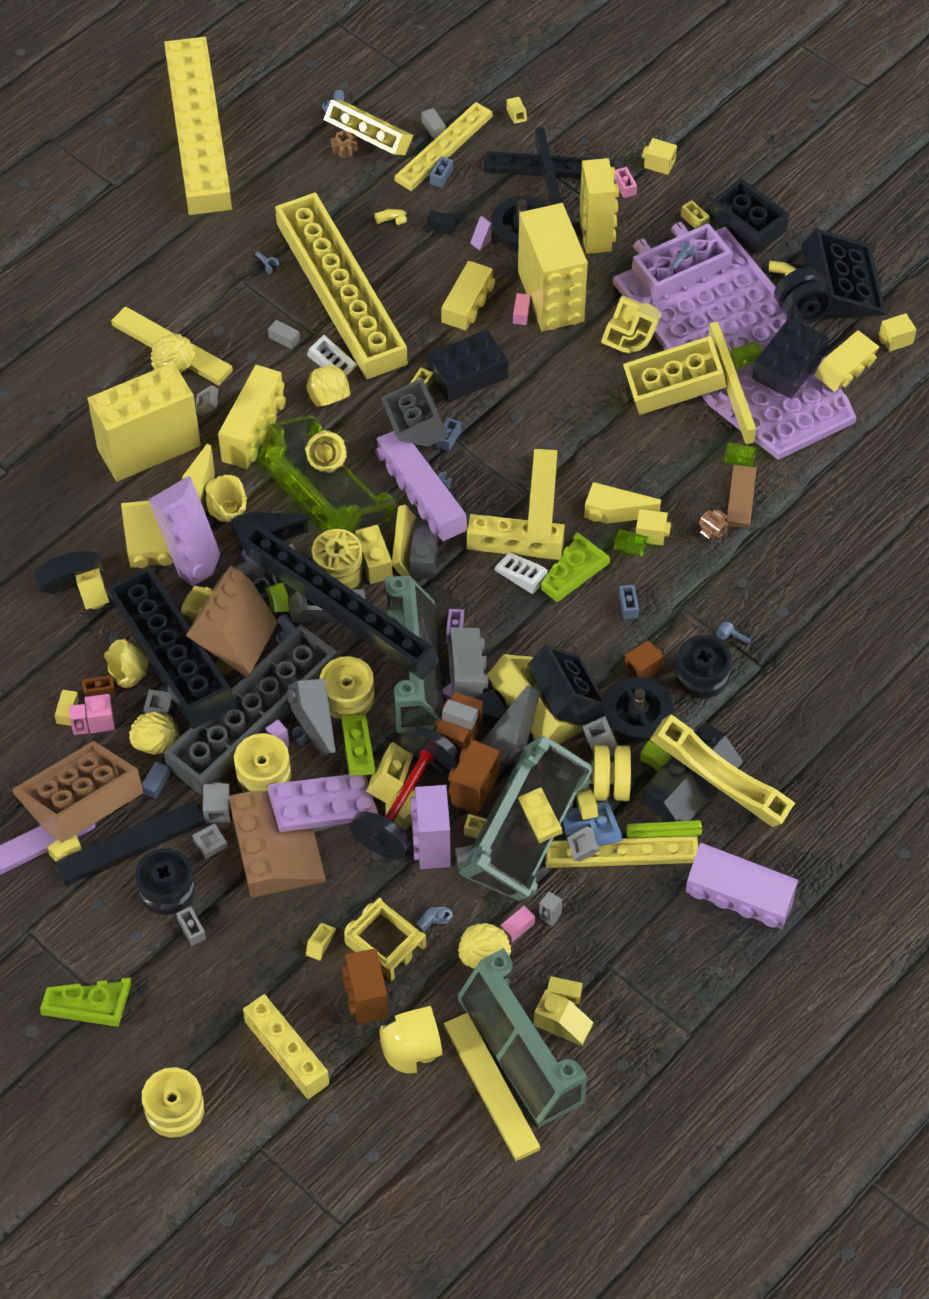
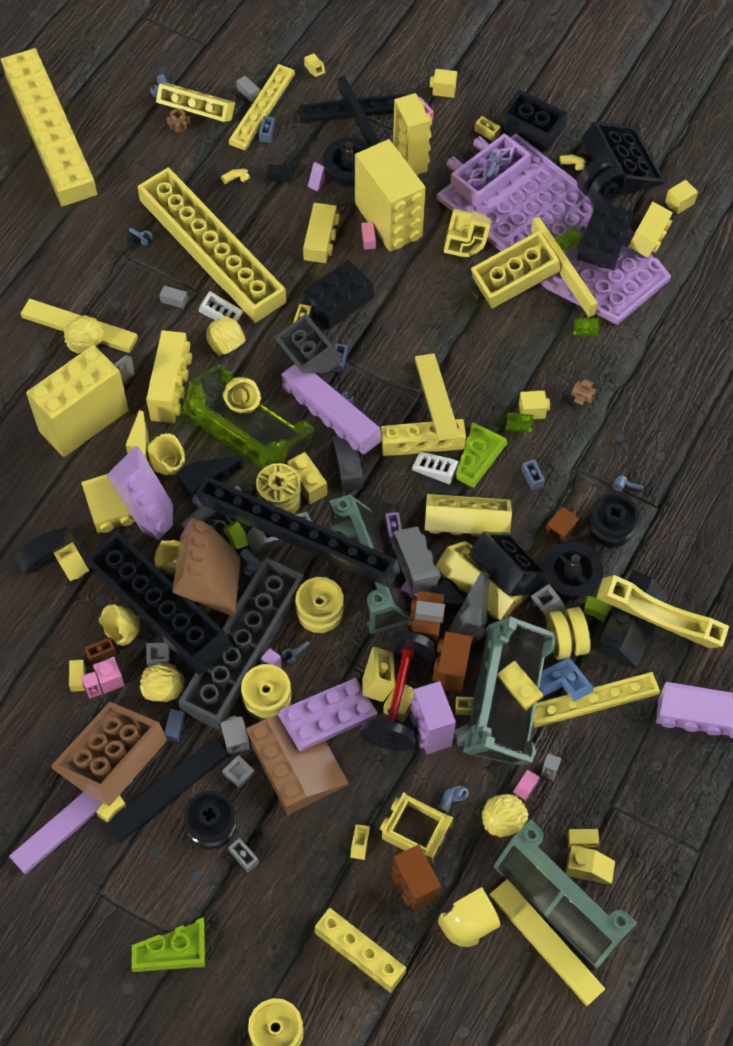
camera: 15 degrees left, 5 degrees up
slope [287,679,335,757] -> none
lime plate [341,714,375,776] -> none
light yellow tile [392,505,417,576] -> none
light grey plate [567,826,599,862] -> none
light yellow piece [576,786,598,820] -> none
light yellow slope [584,482,661,524] -> none
lime axle [626,820,702,838] -> none
medium nougat tile [727,465,757,529] -> none
none -> light yellow slope [425,494,512,537]

